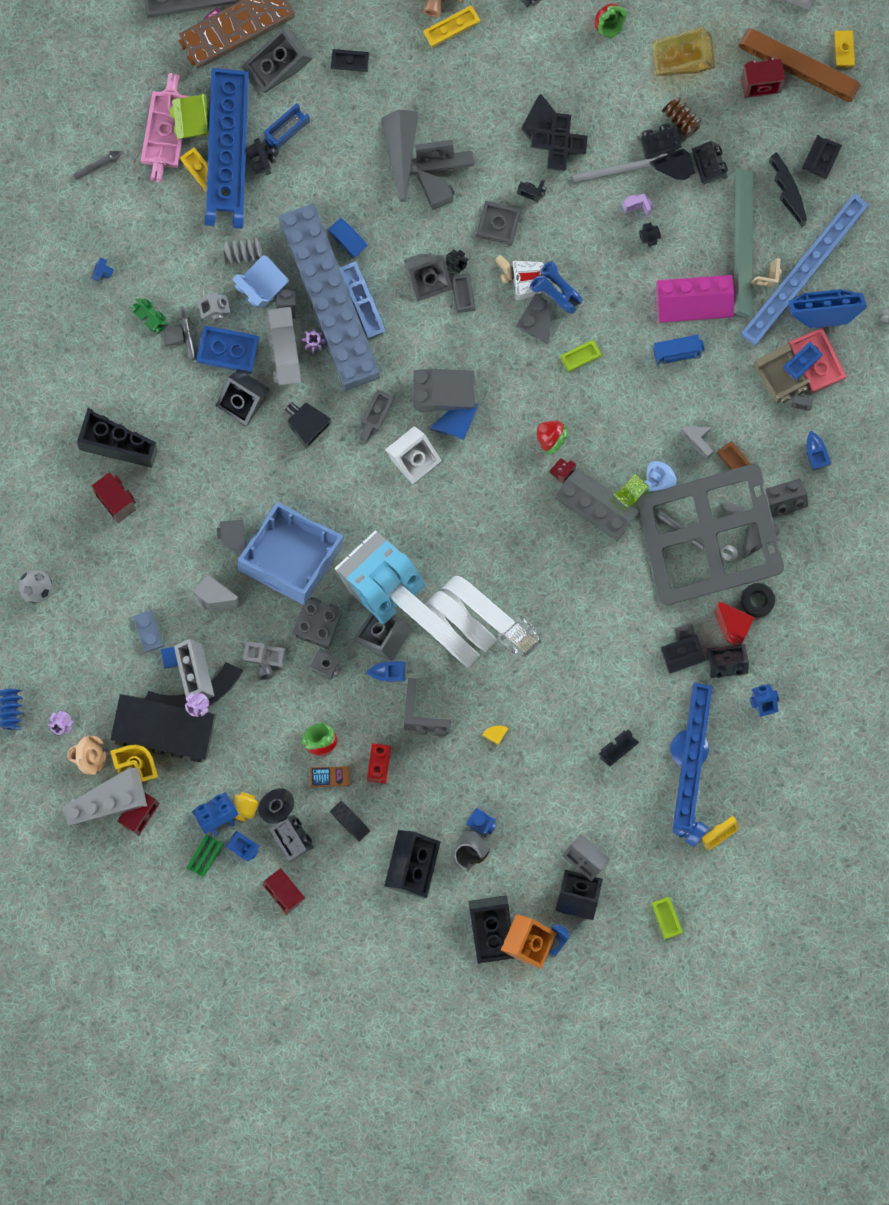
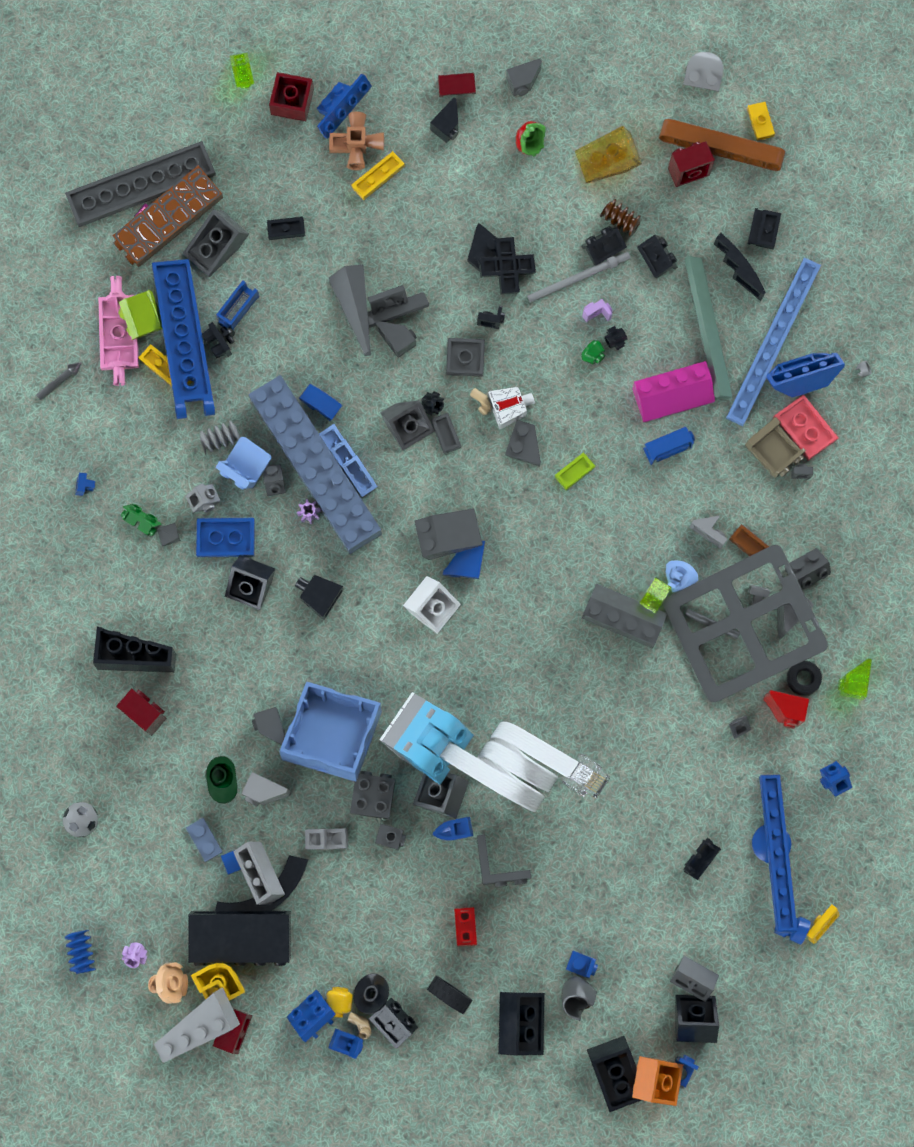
camera: 10 degrees left, 0 degrees up
flat silver piece [179,307,196,361] -> none
lavender gear [185,693,209,717] -> none
green tile [186,834,223,878] -> none
dark grey hinge [257,664,273,680] -> none
dark red hinge [262,868,305,915] -> none
light grey brick [265,307,301,385] -> none
bright green hair [301,722,338,757] -> none
tile [310,766,349,788] -> none
dark grey hinge [360,390,394,443] -> none
yellow tile [482,725,509,745] -> none
blue piece [530,261,583,314] -> none
red hair [536,420,569,455] -> none
dark red bracket [549,458,576,484] -> none
black slope [650,148,695,180] -> none
lime tile [651,896,683,940] -> none
black plate [660,635,706,674] -> none
black bracket [707,644,749,678] -> none
light grey hinge [721,545,738,561] -> none
tan bracket [751,258,782,287] -> none
blue plate [783,342,823,381] -> none
blue plate [806,431,831,471] -> none
none -> dark green piece [205,756,238,804]
none -> tan arm [347,1012,372,1040]
none -> green cone [581,340,605,364]
none -> clear neon green slope [838,659,872,700]

